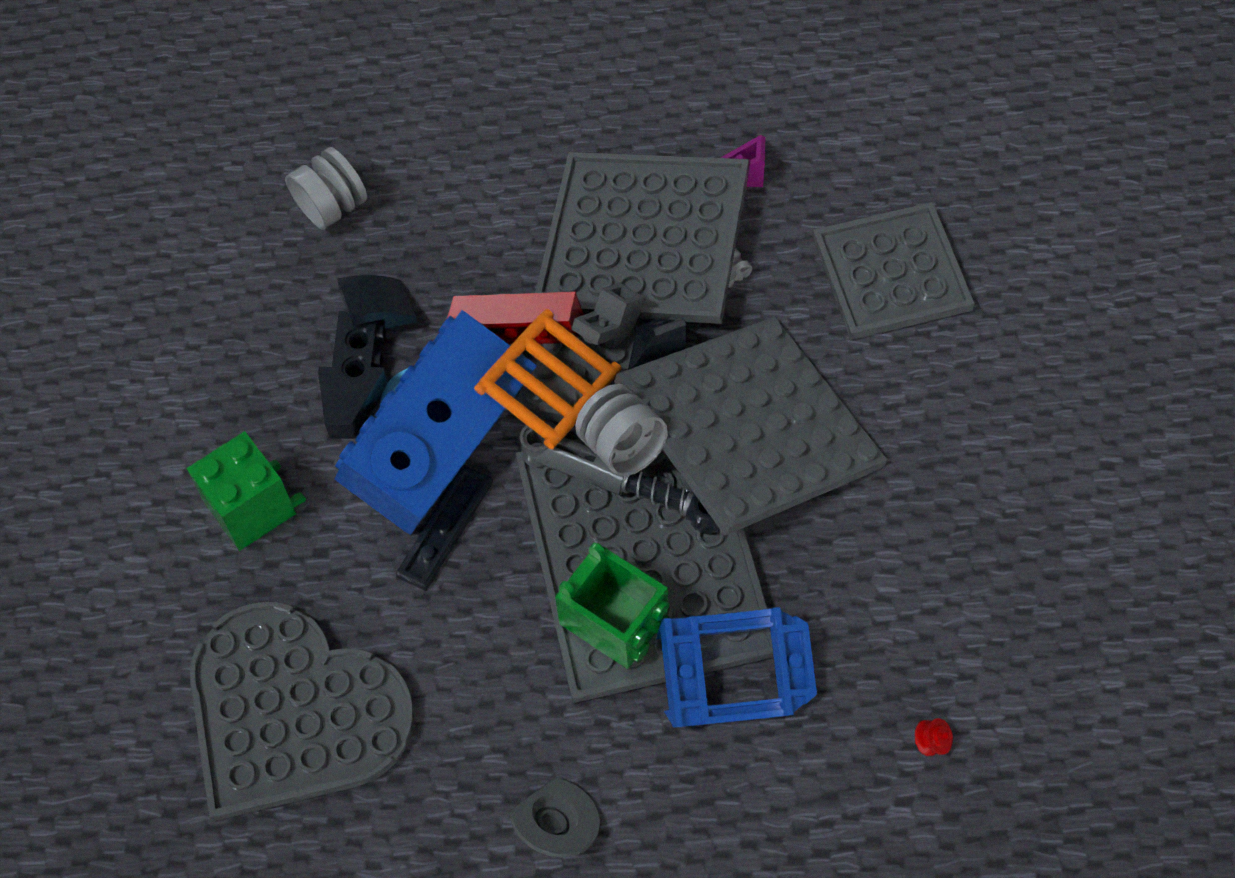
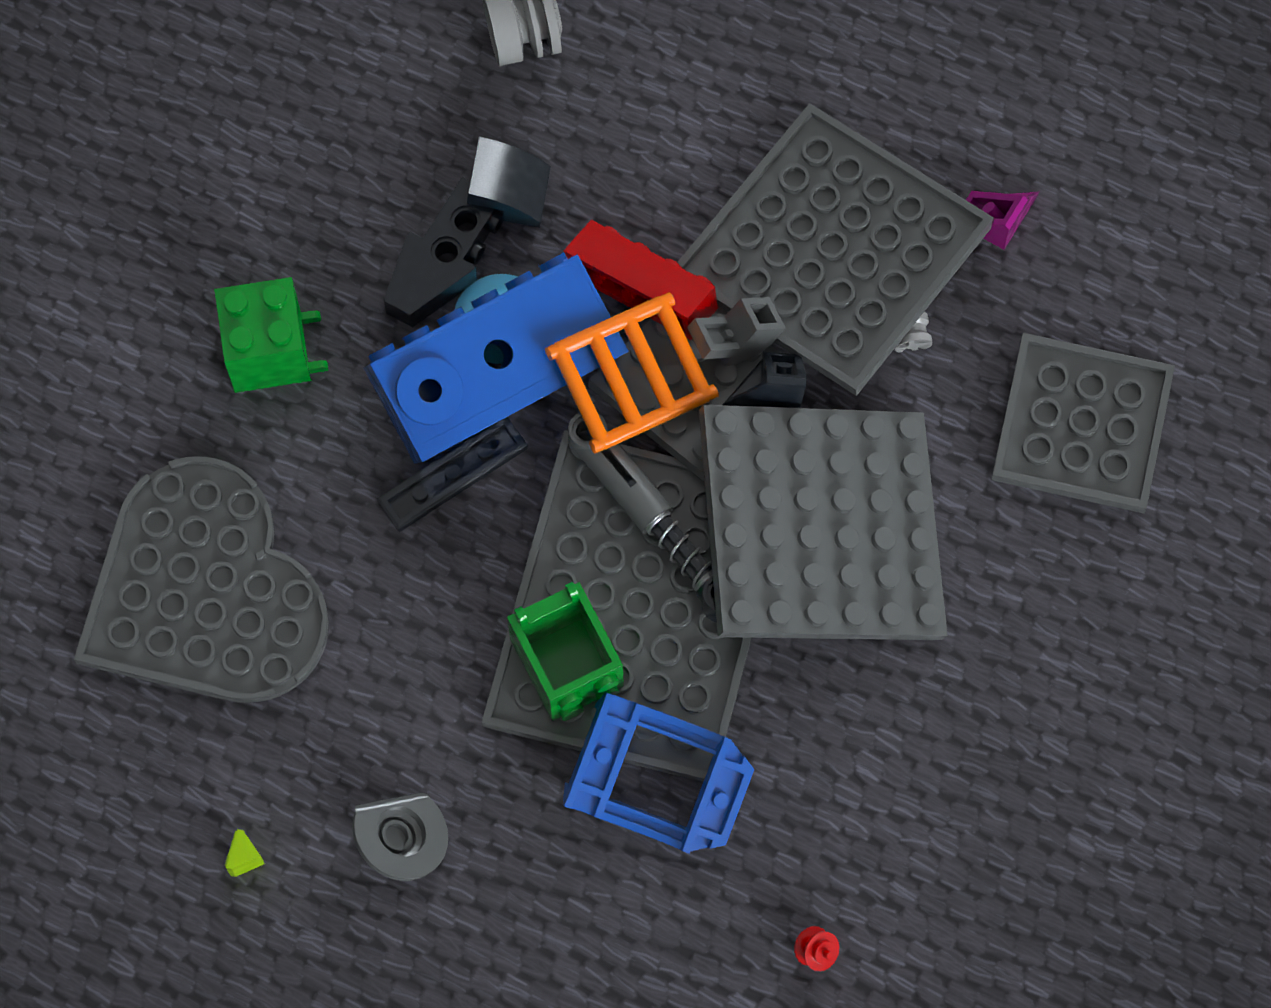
camera: 25 degrees right, 10 degrees up
light grey wheel [575,384,668,476] -> none

